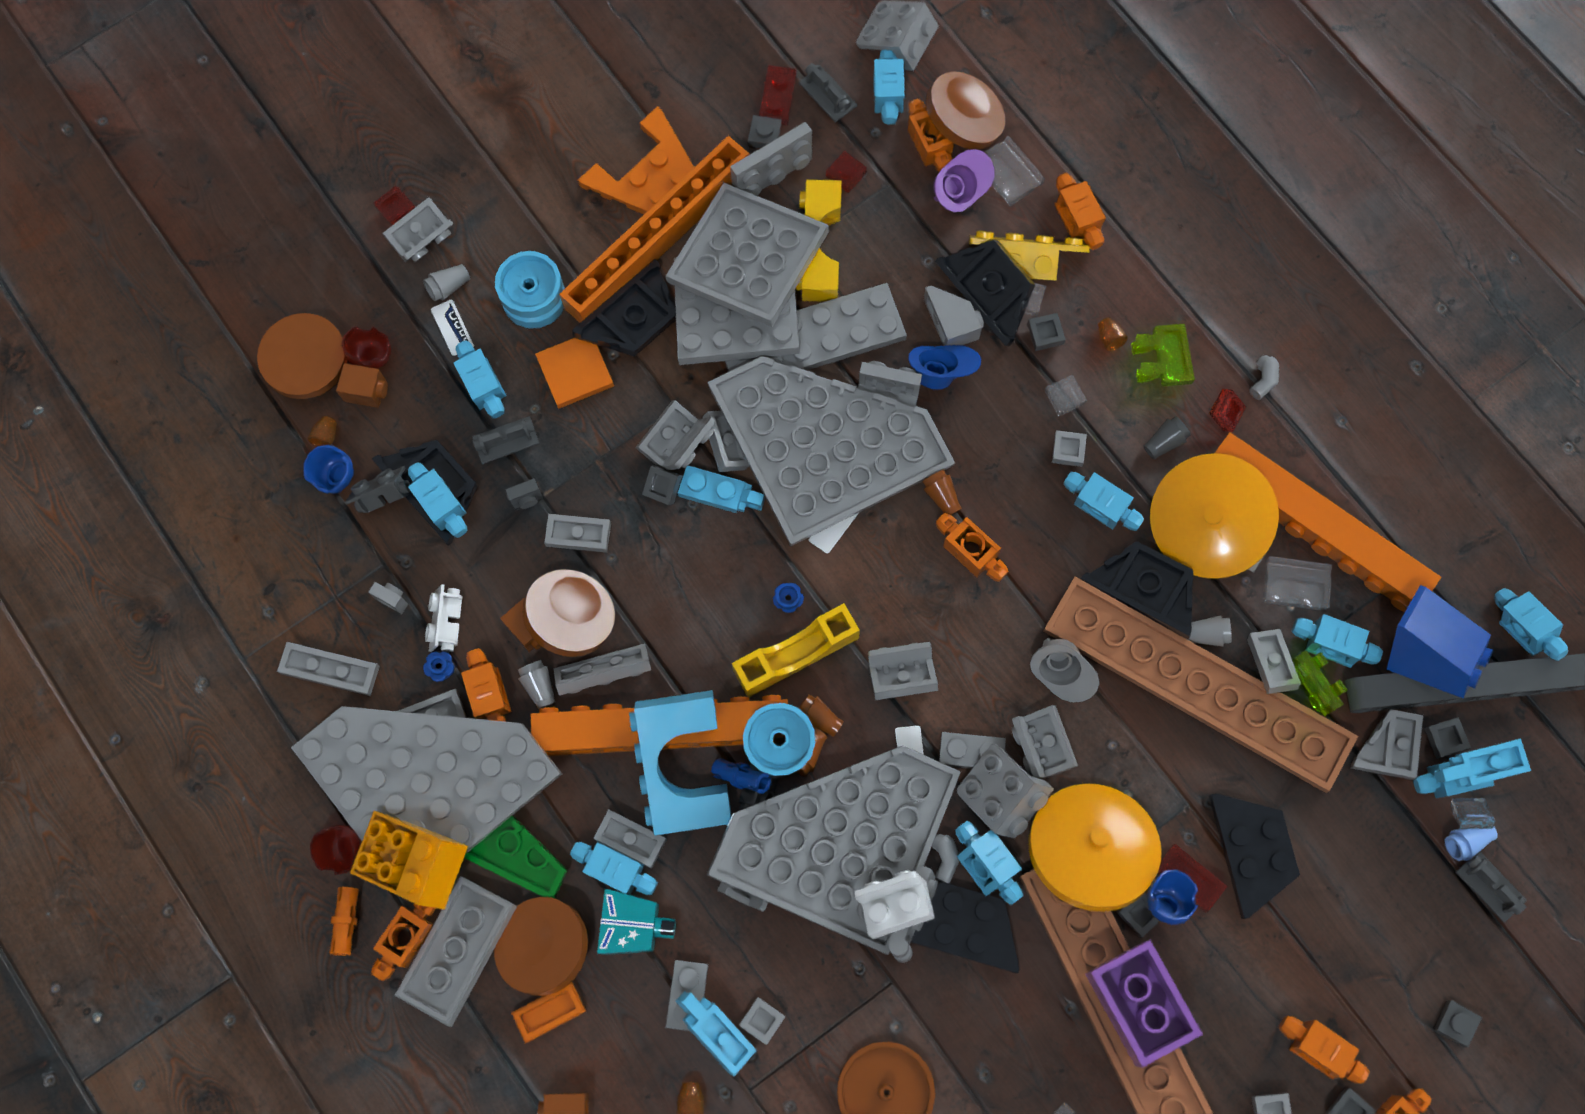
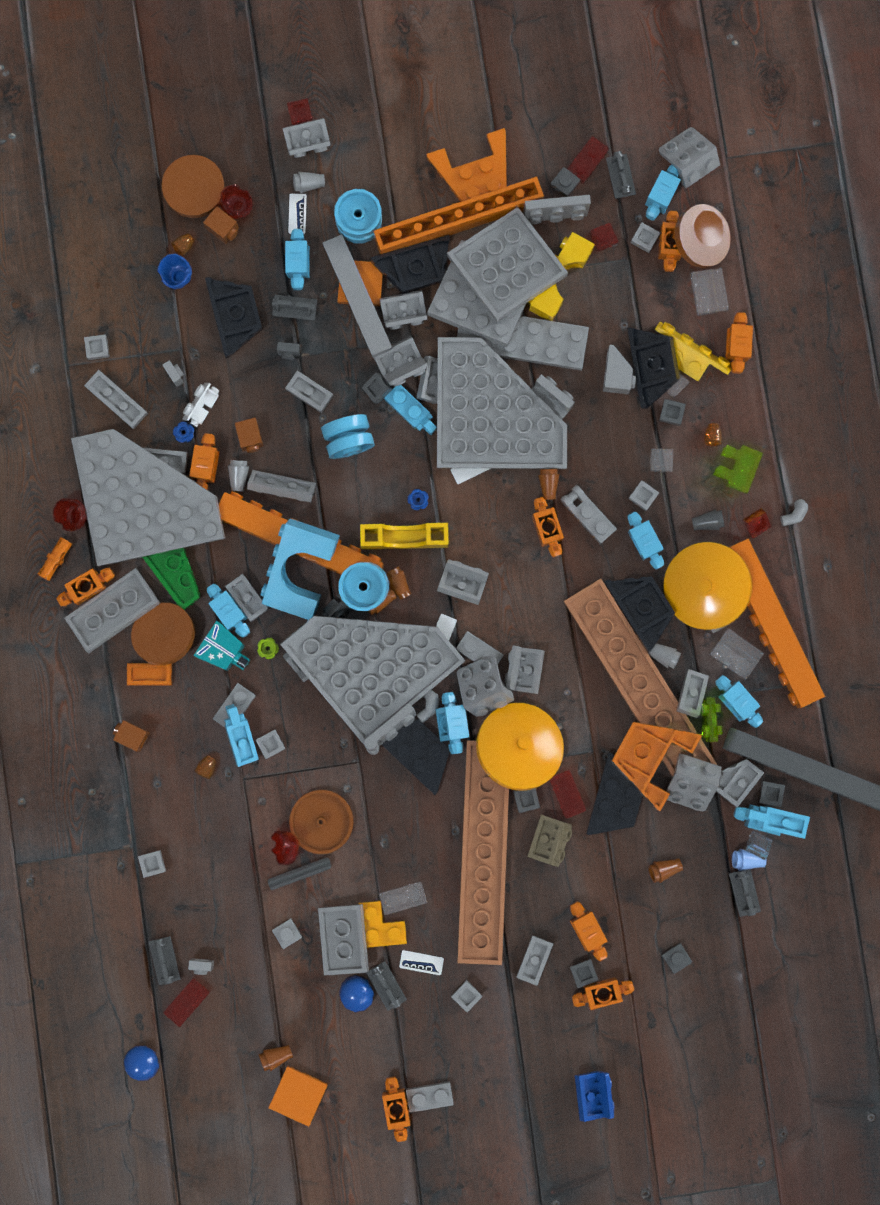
camera: 20 degrees right, 10 degrees up
dark grey hinge [345,466,411,513] -> none
light orange slope [350,810,468,910] -> none
medium azure piece [408,462,468,538] -> none
piece [522,569,615,657] -> none
blue pin [711,758,771,794] -> none
white bracket [854,871,935,939] -> none
blue piece [908,345,981,390] -> none
medium lavender piece [933,149,995,212] -> none
light grey piece [1030,638,1099,702] -> none
medium lavender brick [1085,940,1203,1067] -> none
blue hair [1147,869,1198,925] -> none
blue slope [1386,585,1493,698] -> none
medium azure piece [1494,588,1568,661] -> none
none -> light grey plate [84,334,110,360]
none -> lime plate [257,638,279,659]
none -> medium azure wheel [321,414,375,459]
none -> light grey tile [323,235,393,358]
none -> light grey bracket [380,290,428,330]
none -> dark tan bracket [528,815,572,867]
none -> light grey plate [560,485,617,544]
none -> orange wing [612,721,702,811]
none -> light grey plate [631,223,660,253]
none -> dark orange cone [648,858,683,883]
none -> light grey bracket [666,753,722,811]

